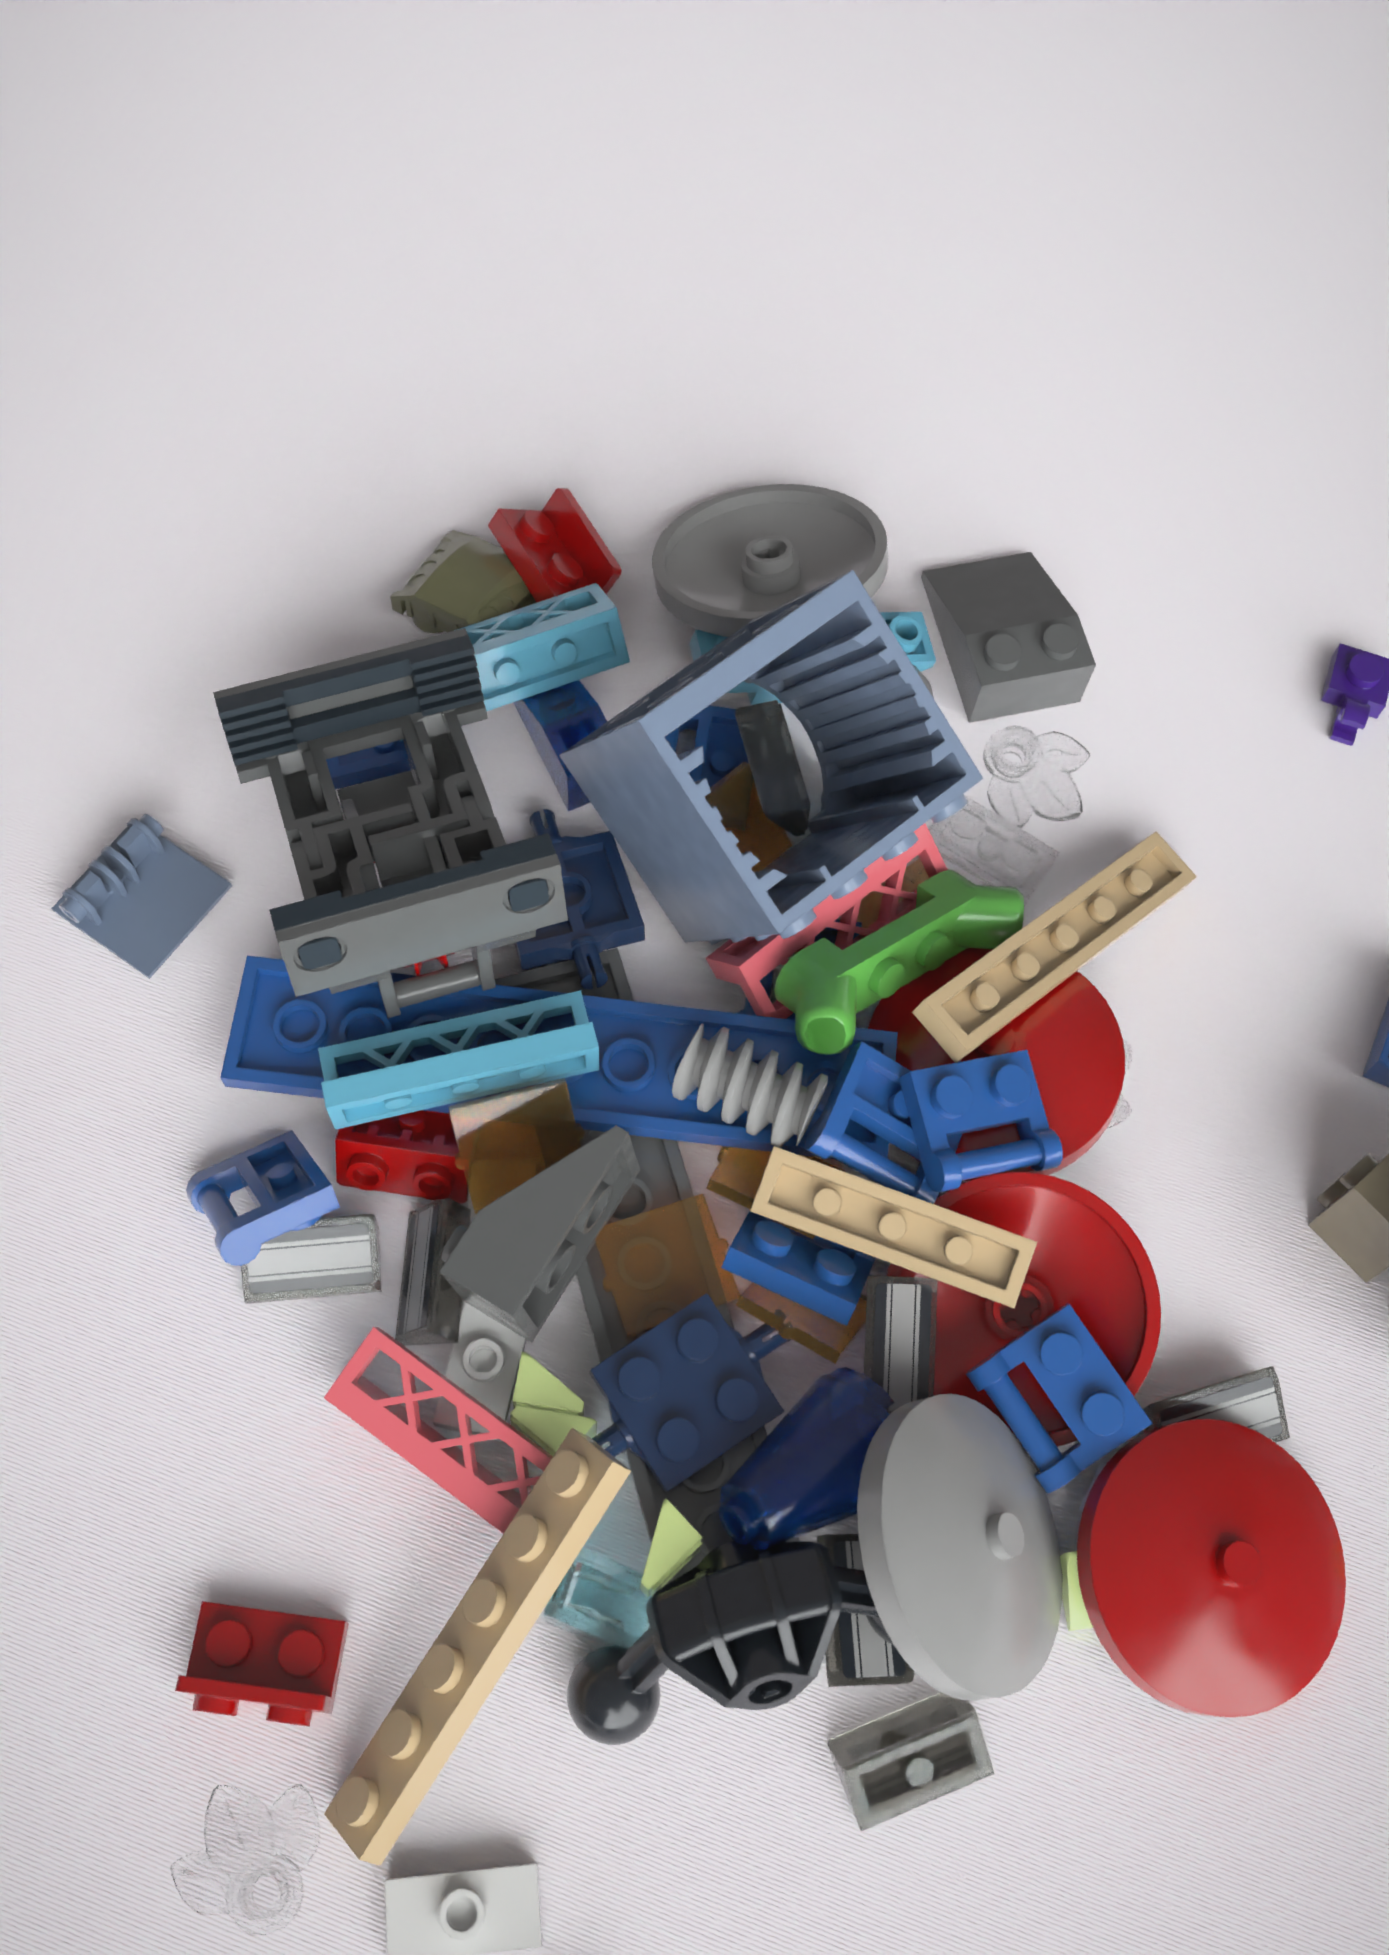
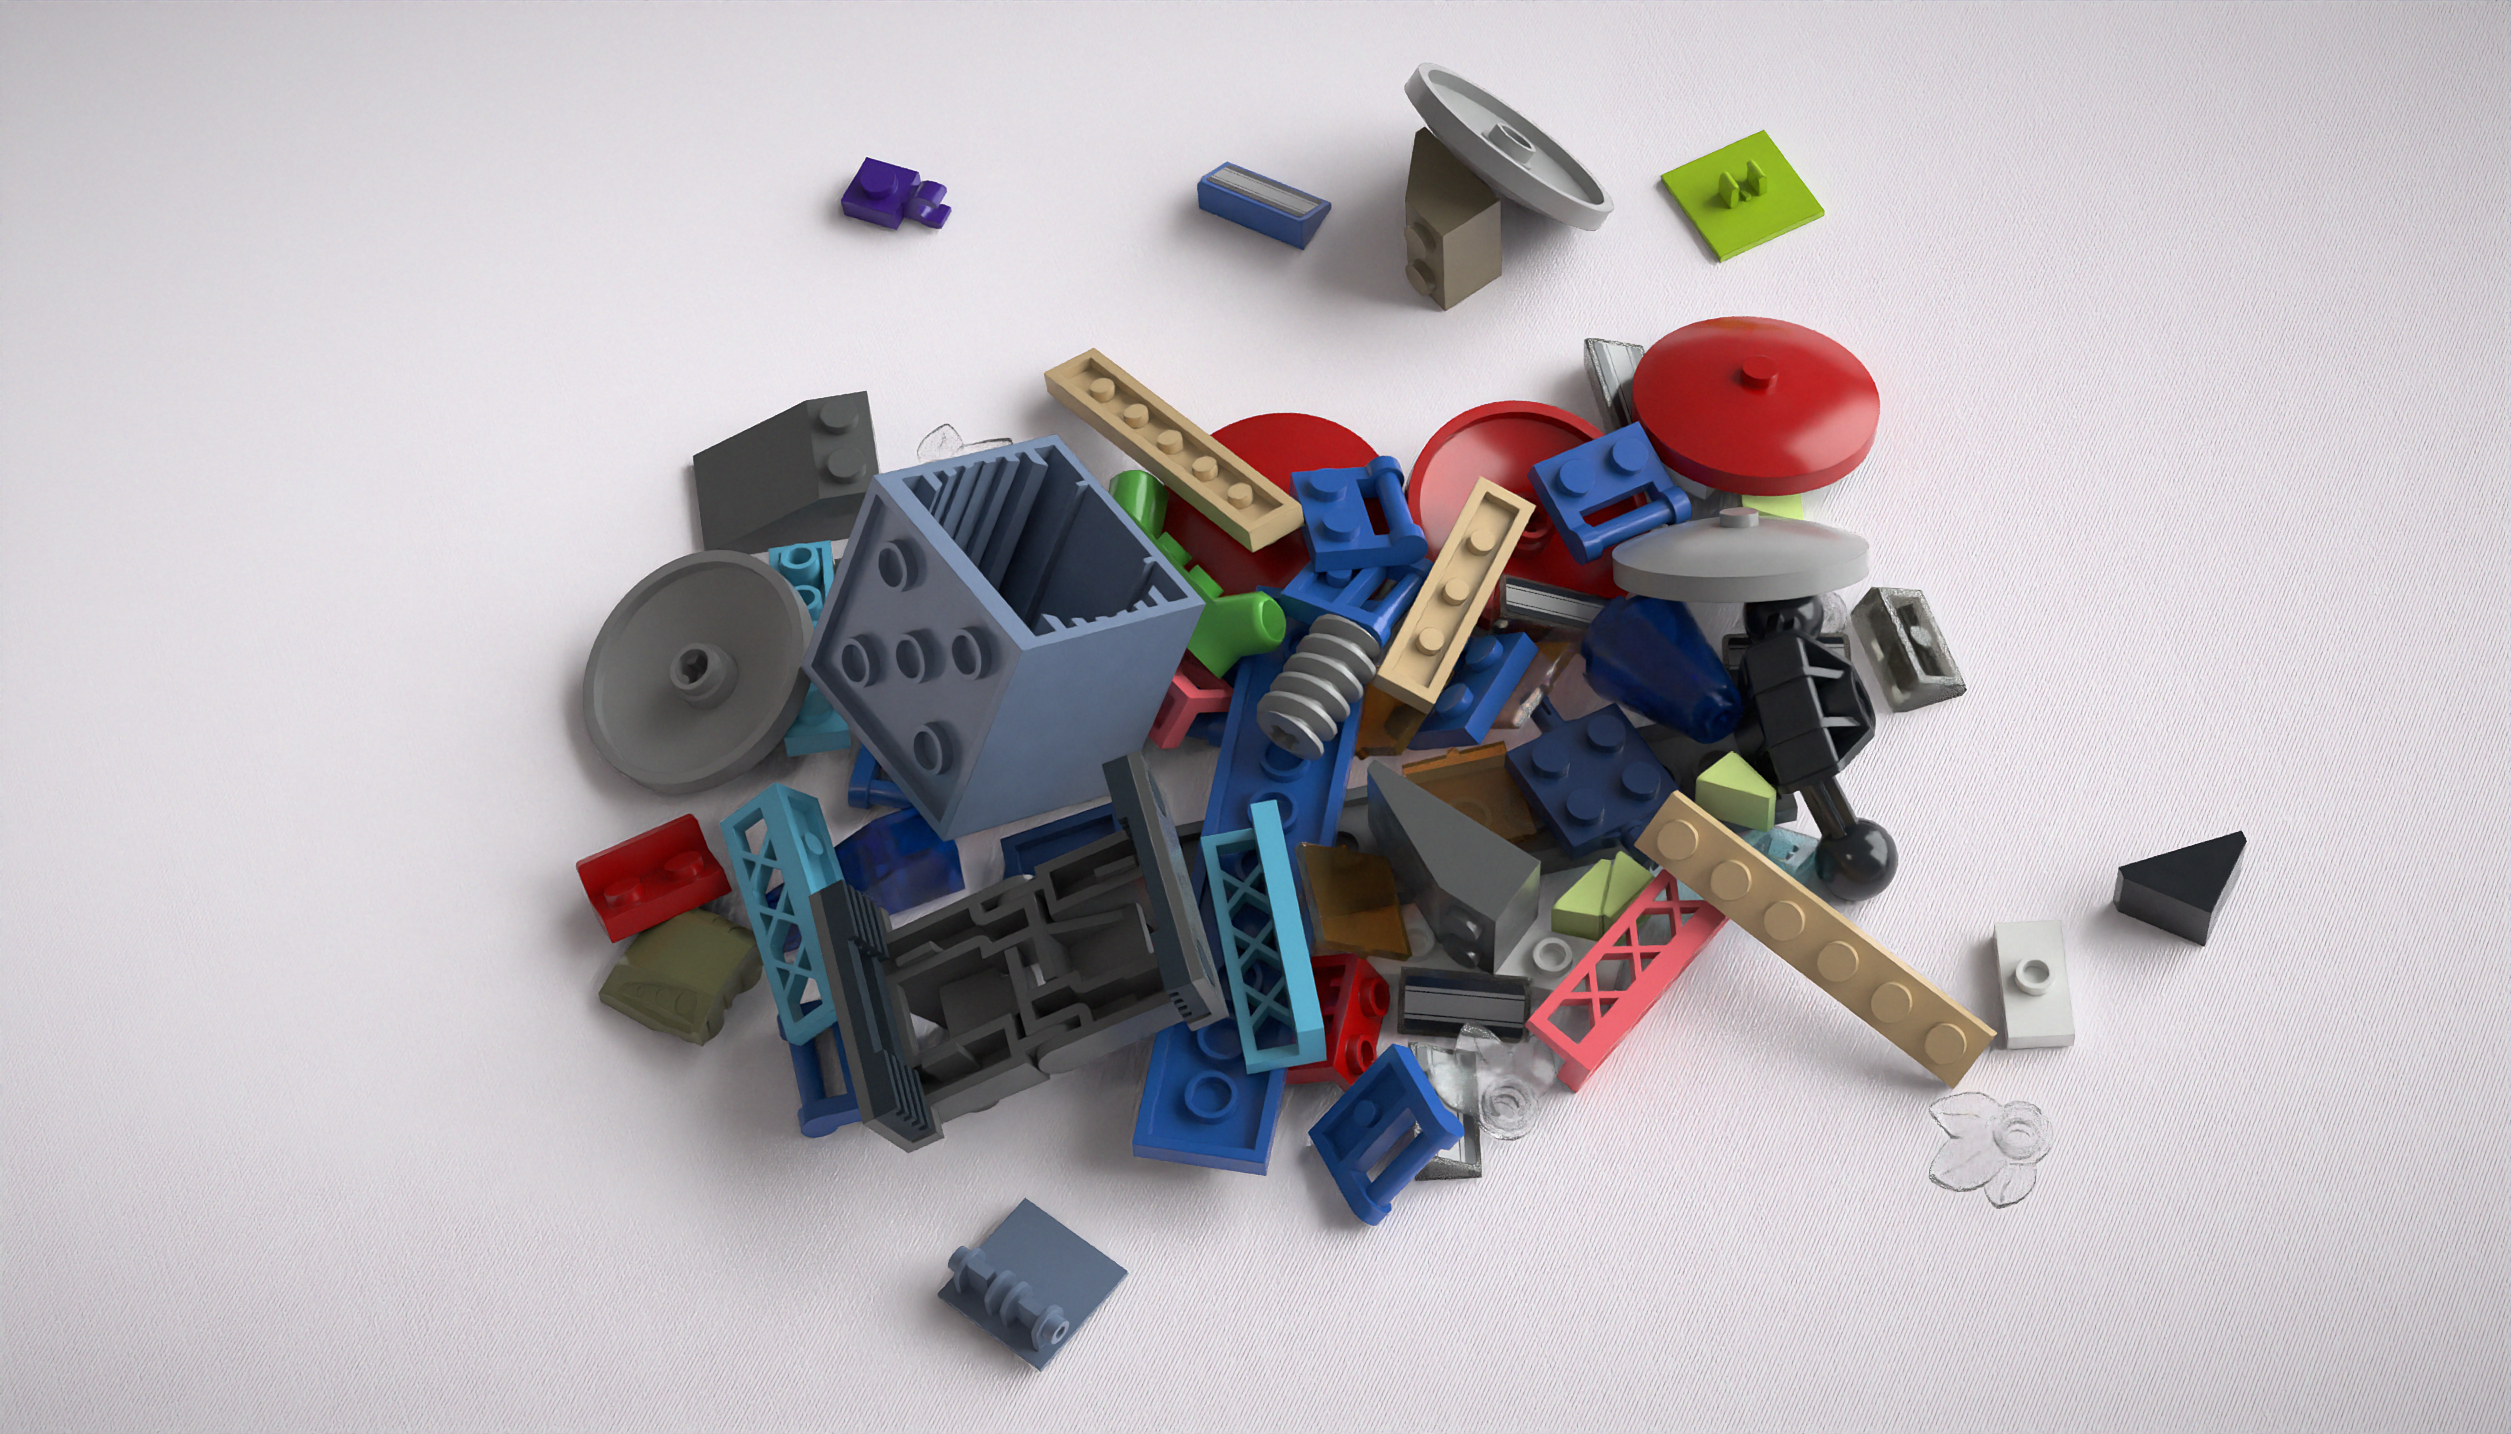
camera: 75 degrees left, 10 degrees down
red bracket [175,1601,349,1727] -> none
none -> clear plate [1428,1019,1556,1141]

